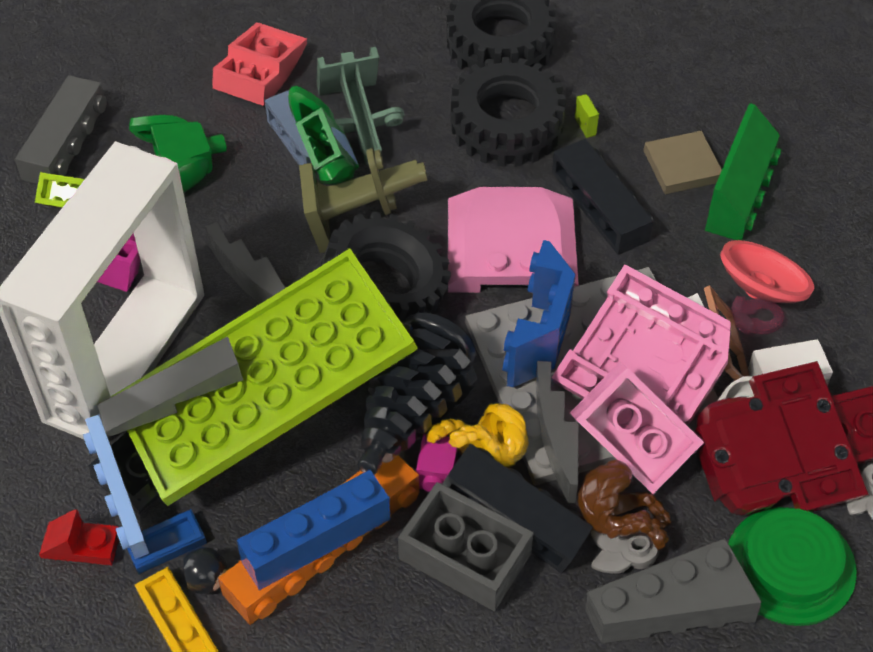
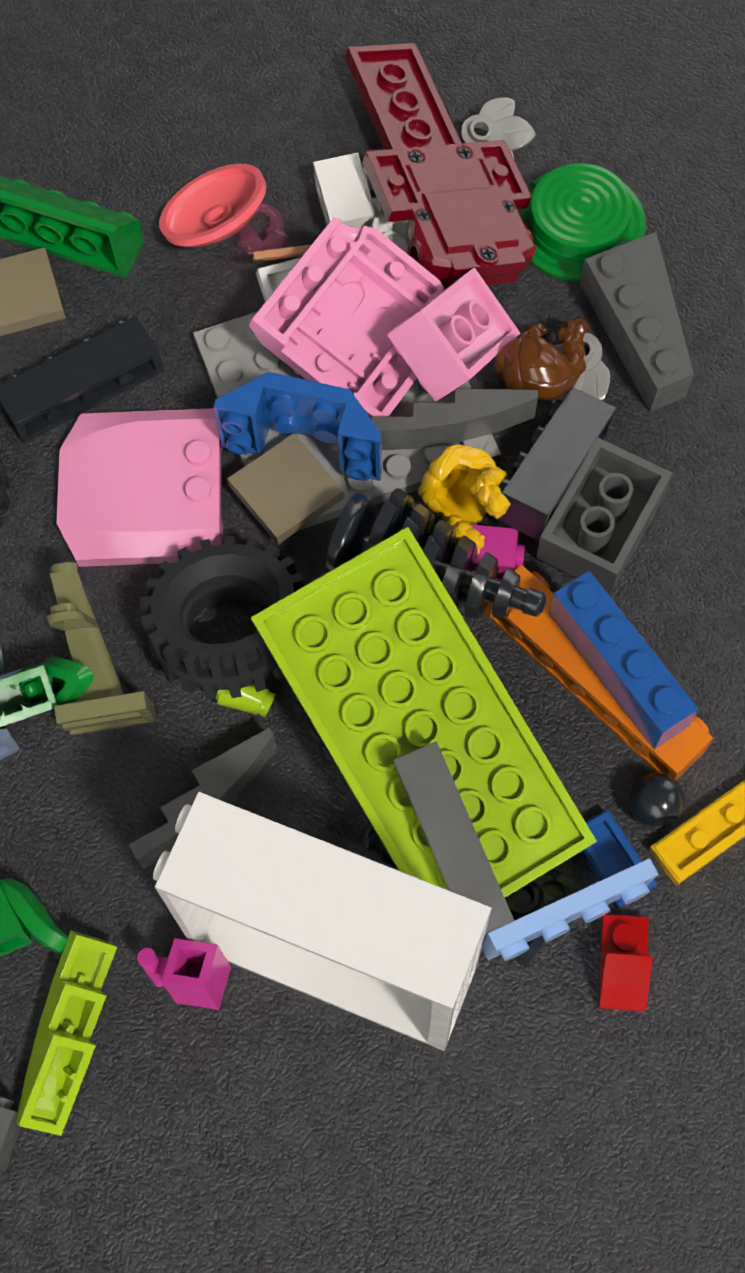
camera: 90 degrees left, 15 degrees up
none -> dark tan tile [227,433,344,545]

